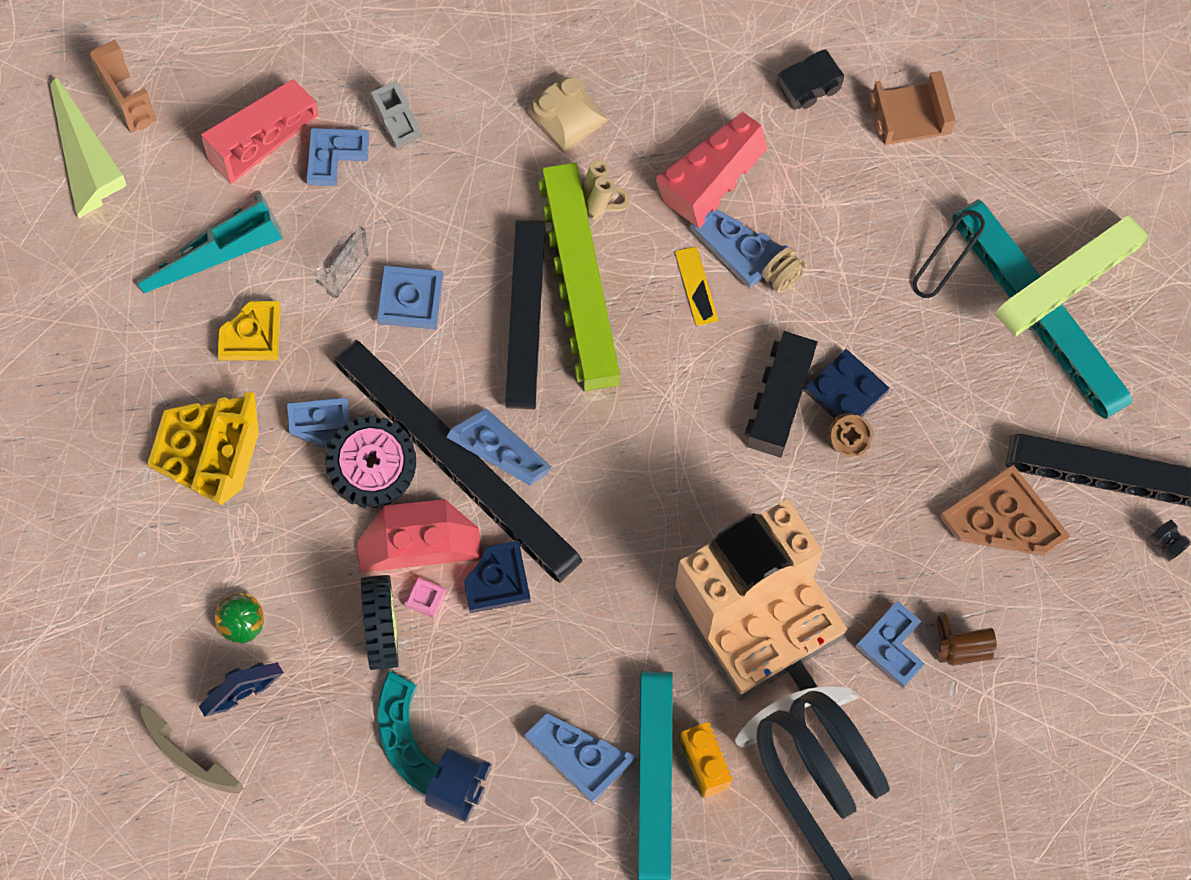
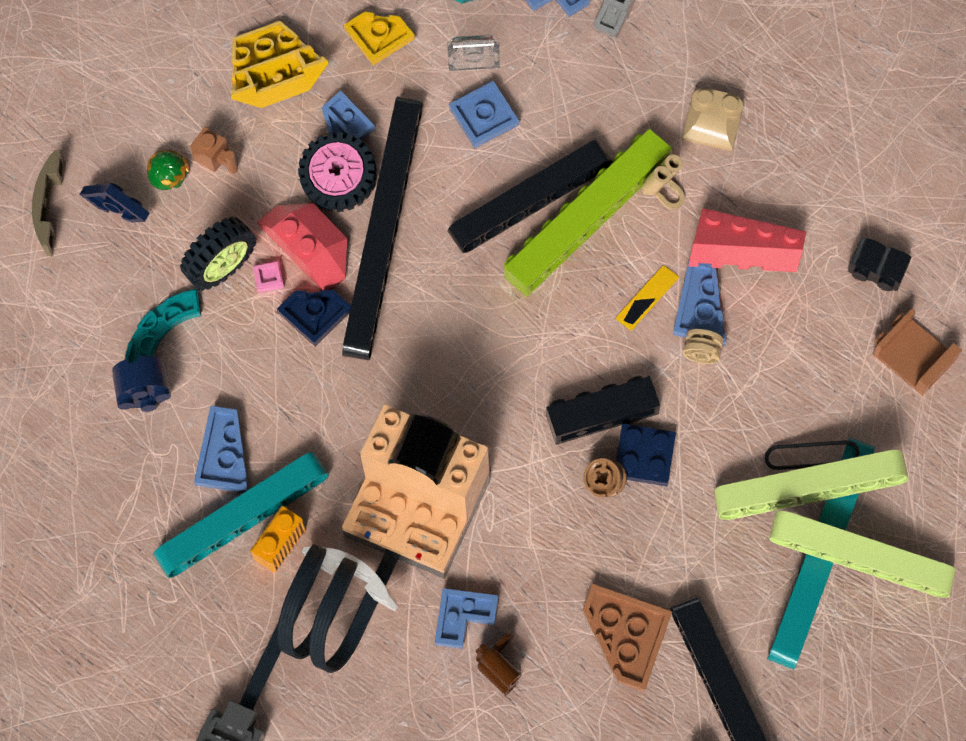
camera: 60 degrees right, 0 degrees up
medium blue wing [447,408,552,486] -> none
none -> nougat brick [190,127,238,174]
none -> yellowish green beam [714,450,909,520]

